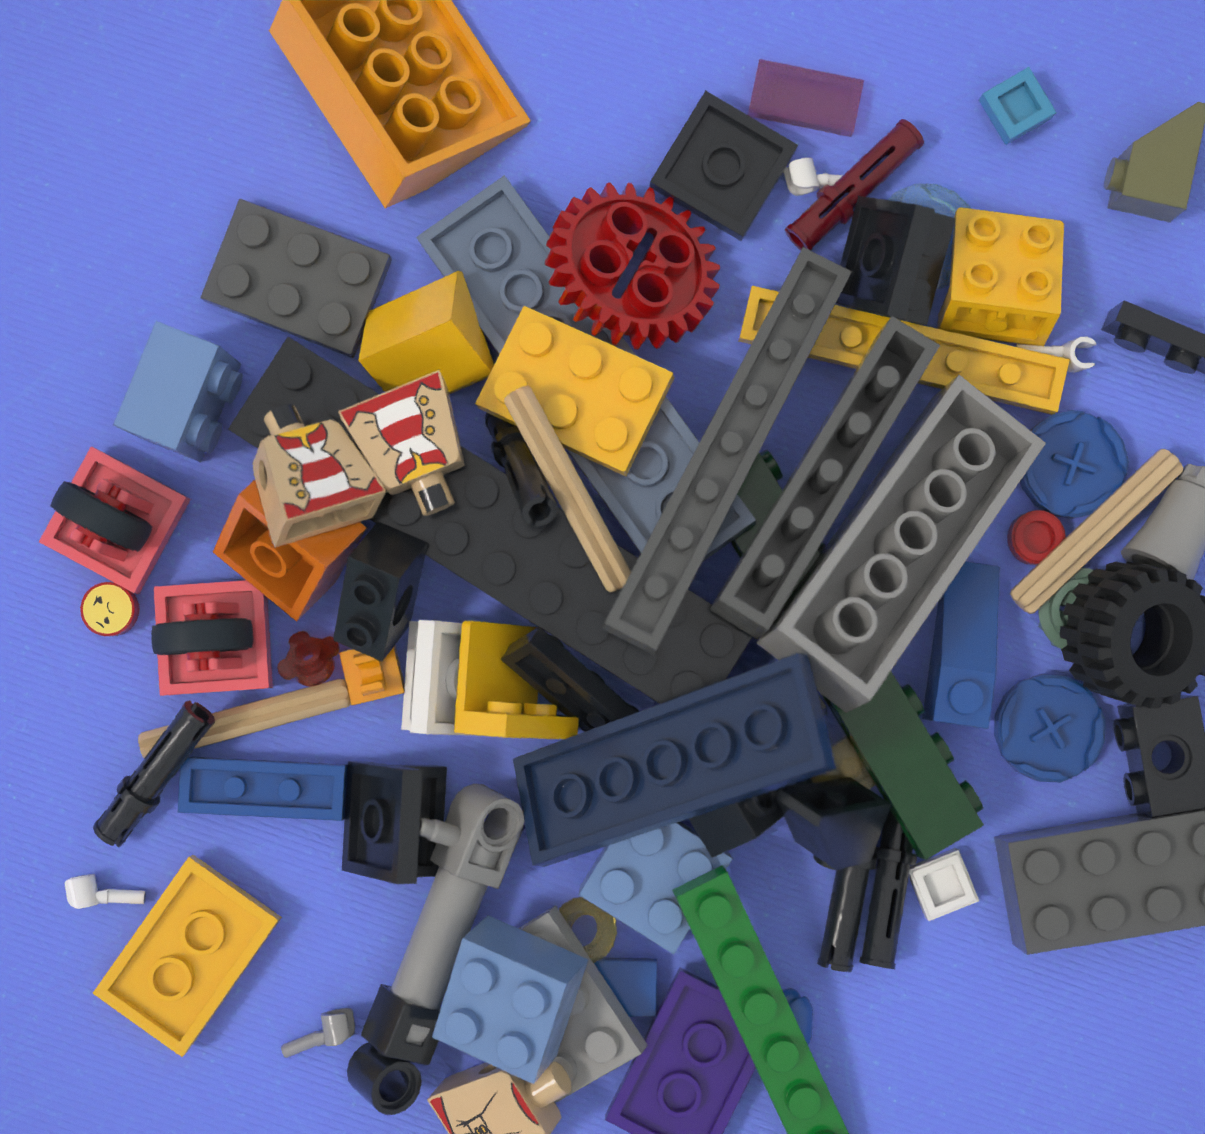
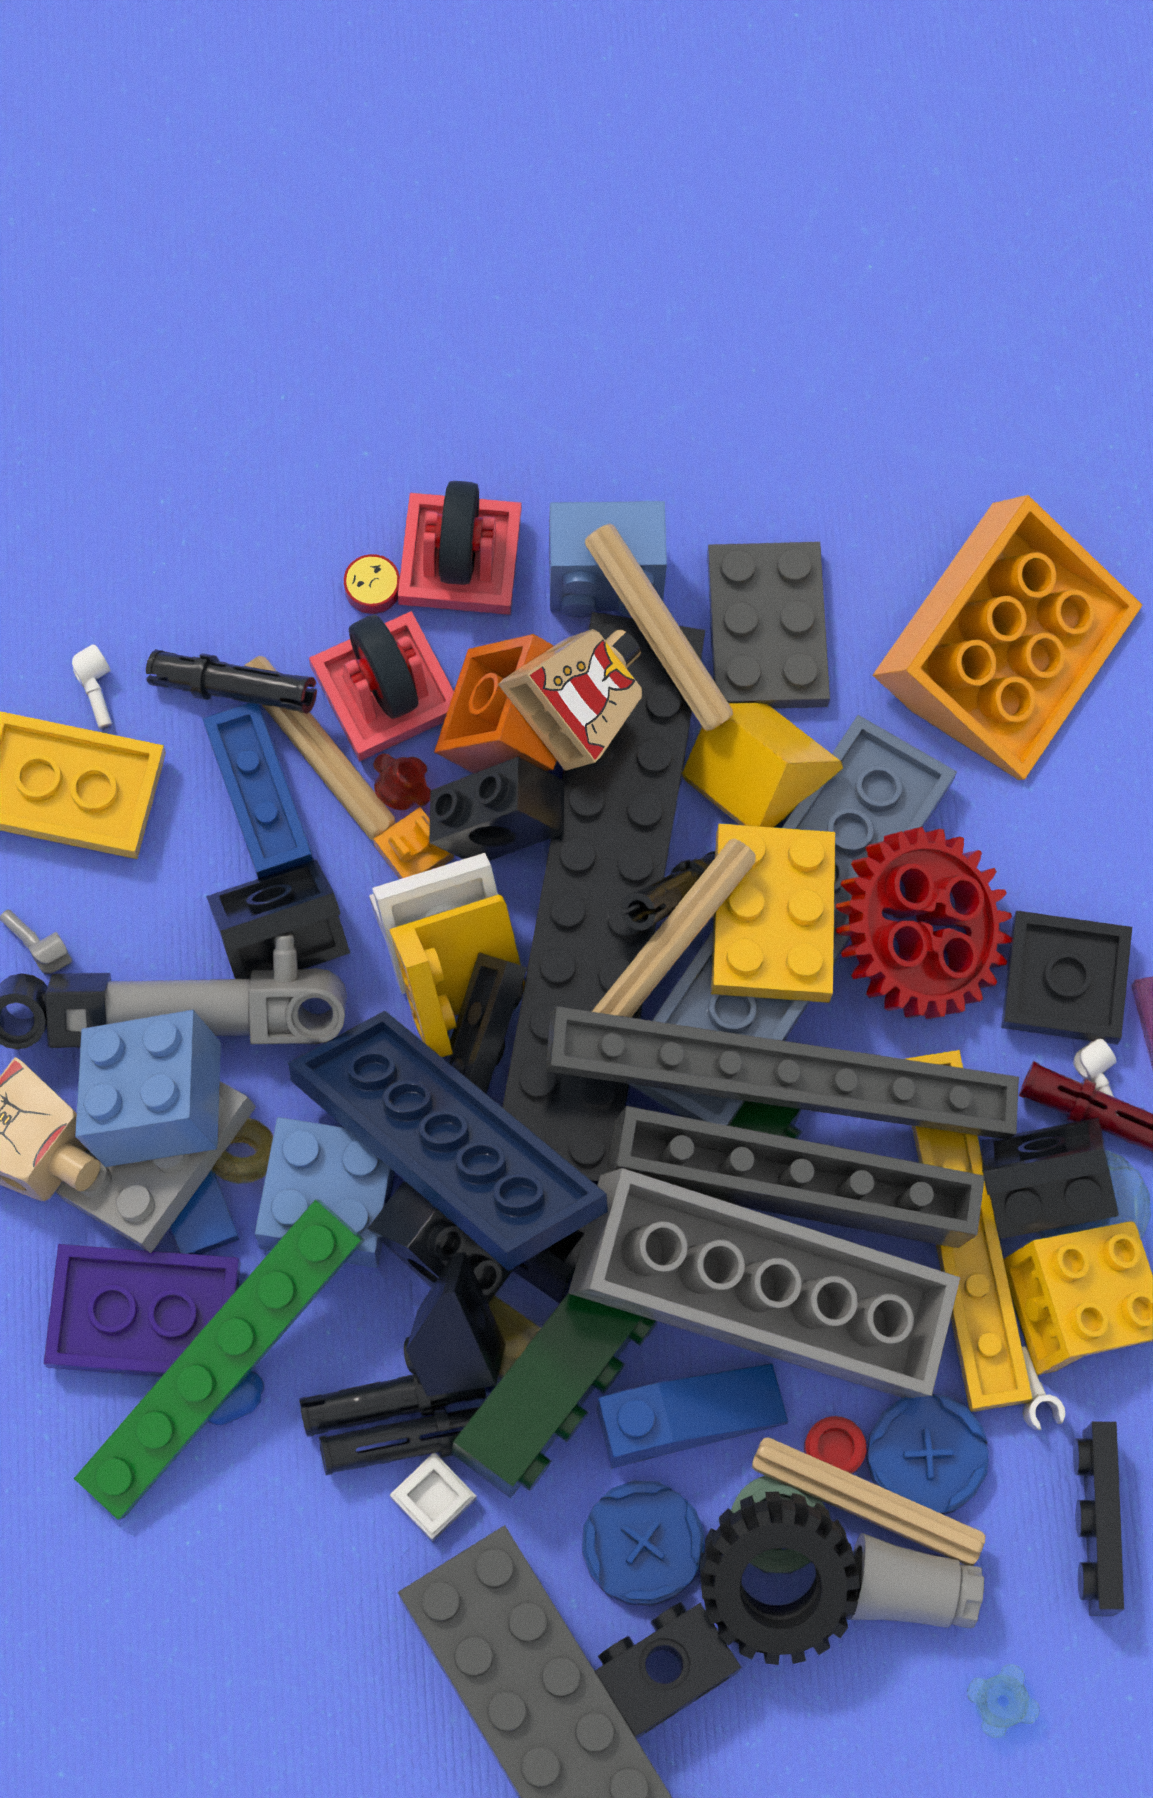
camera: 60 degrees right, 15 degrees down
torso [338,370,465,516] -> none
none -> tan axle [585,524,733,731]

